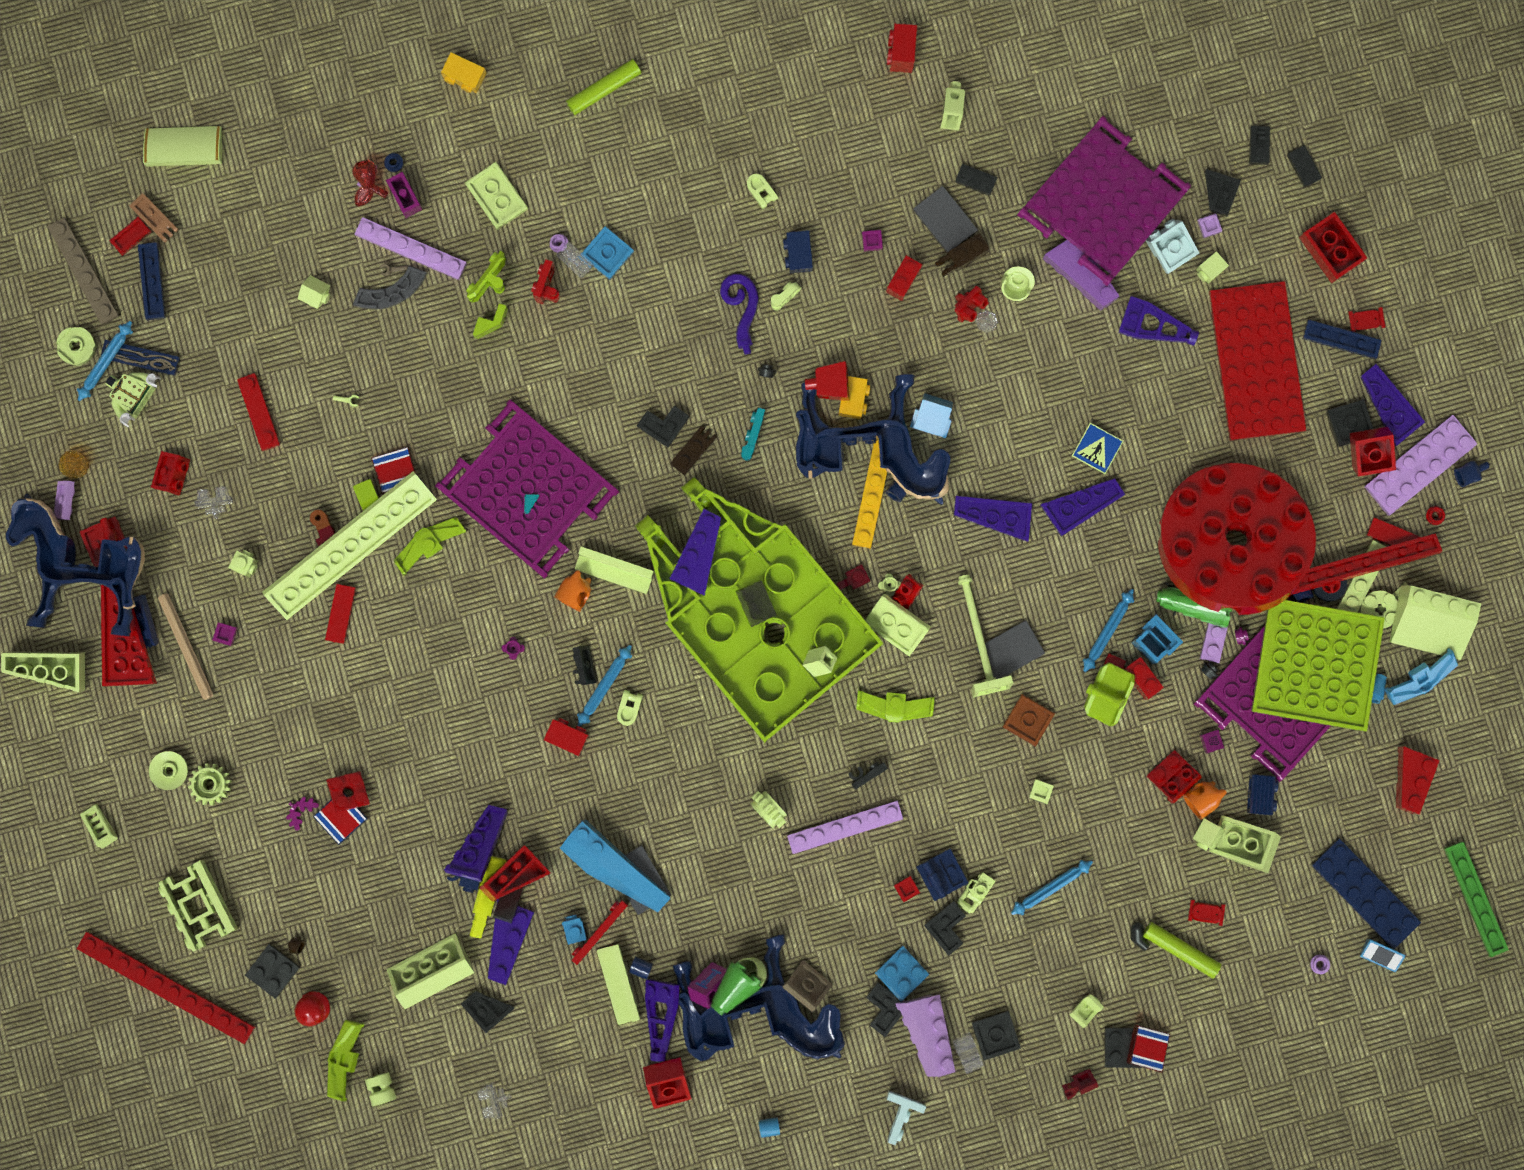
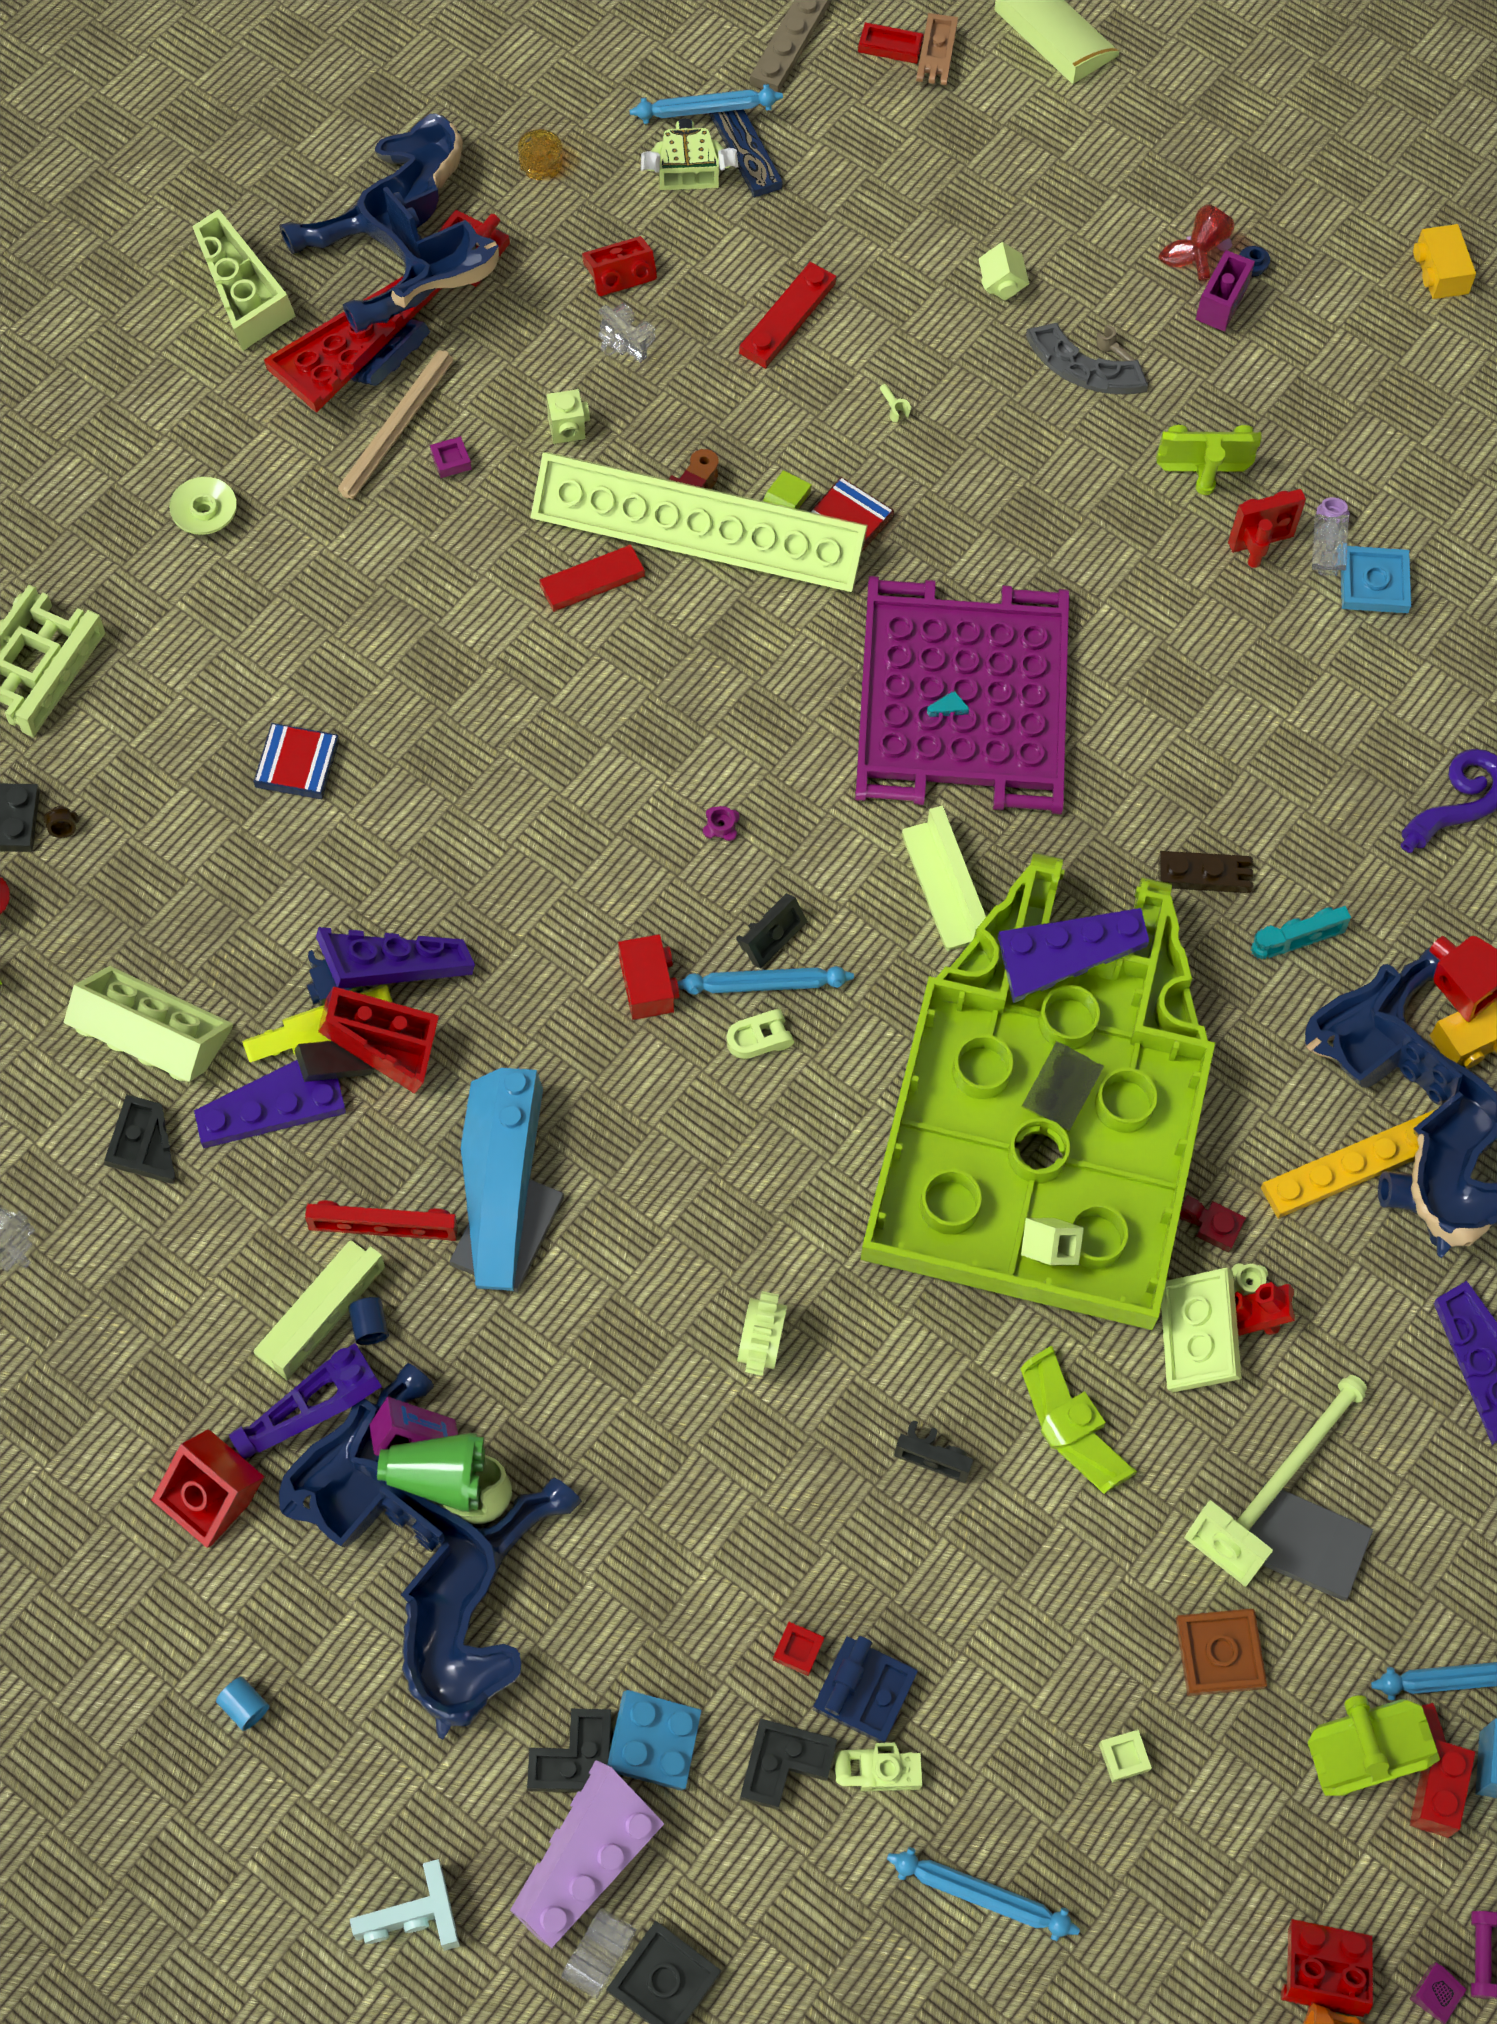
camera: 55 degrees right, 20 degrees down
lavender plate [54,481,75,520] -> none
yellowish green plate [56,327,97,366] -> none
yellowish green slope [80,804,118,848] -> none
dark blue plate [138,242,166,320] -> none
yellowish green gear [188,763,232,805] -> none
magenta animal [286,797,319,831] -> none
red piece [326,771,370,813] -> none
lavender plate [355,217,467,280] -> none
lime plate [393,517,467,576] -> none
yellowish green tile [465,162,528,230] -> none
lime slope [473,303,508,339] -> none
orange piece [554,570,591,612] -> none
dark azure bracket [562,915,587,945] -> none
pearl dark grey plate [637,406,690,448] -> none
pearl dark grey plate [757,364,777,378] -> none
dark tan plate [783,960,833,1012] -> none
lavender plate [787,801,903,854] -> none

